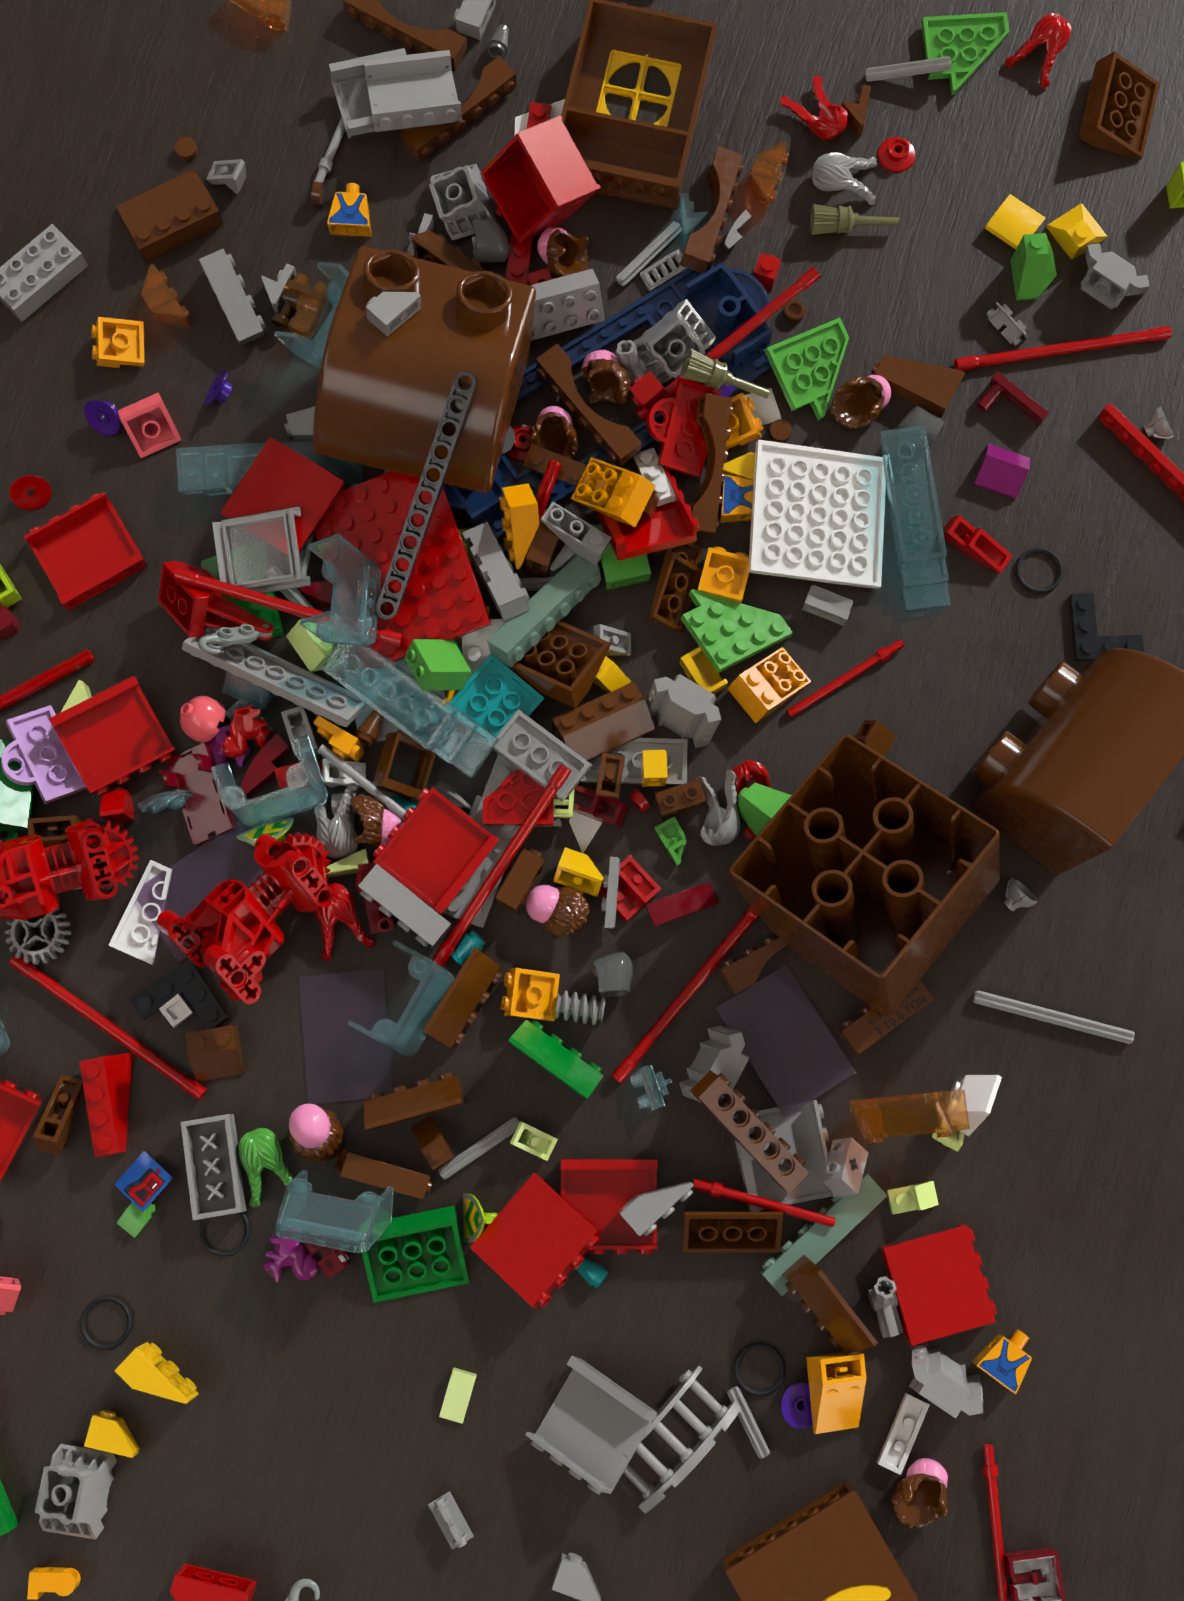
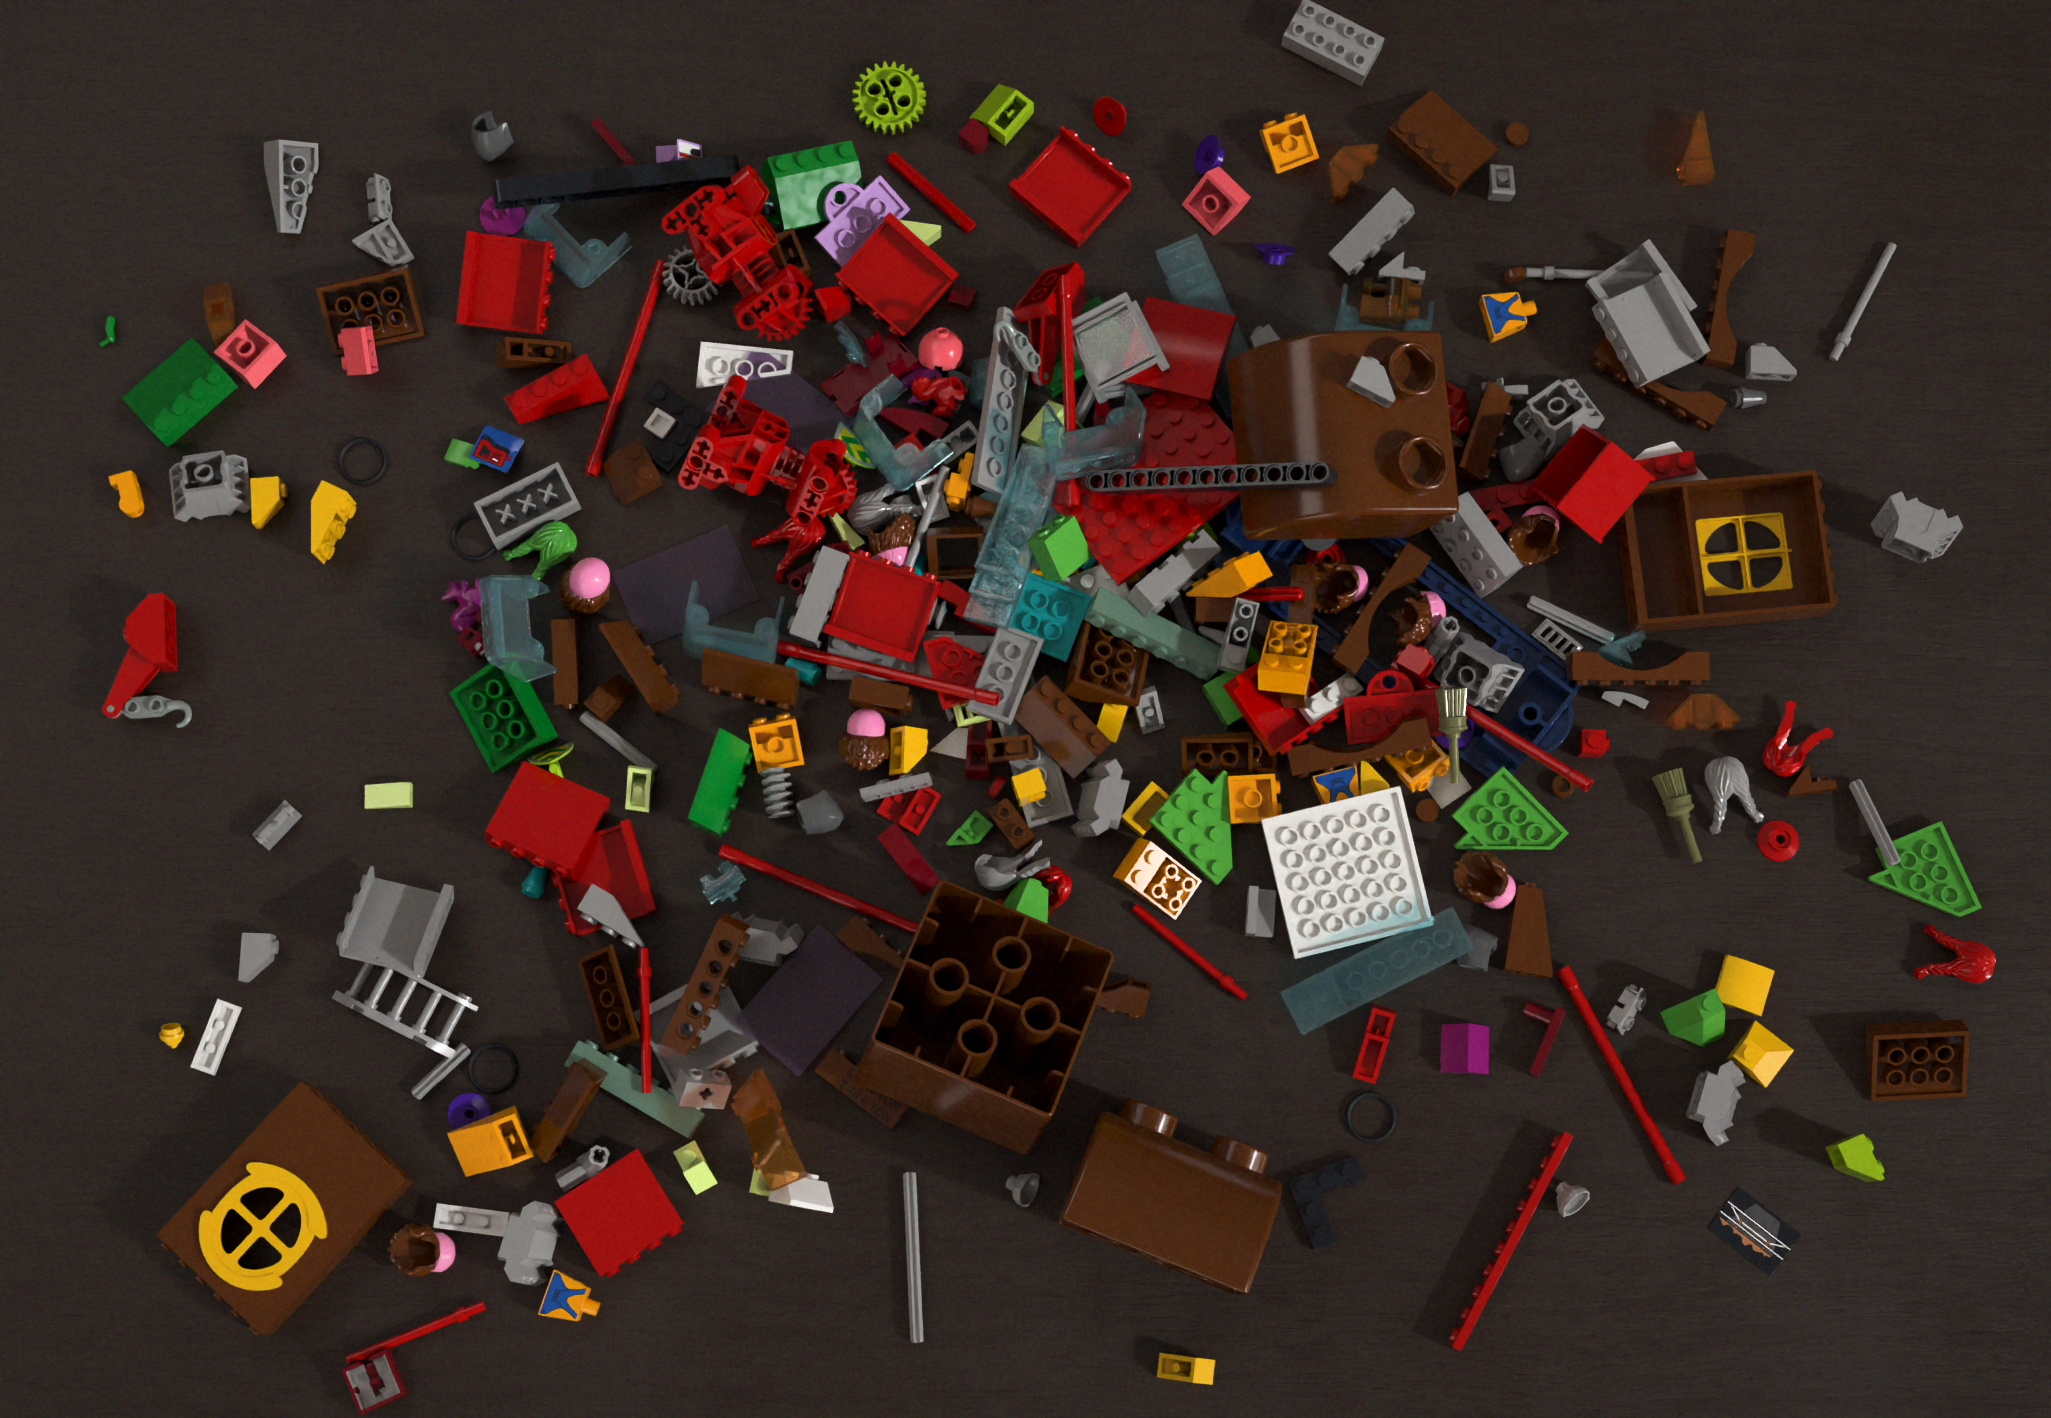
camera: 75 degrees right, 0 degrees up
none -> red slope [937,579,997,636]
none -> dark red slope [948,283,977,312]

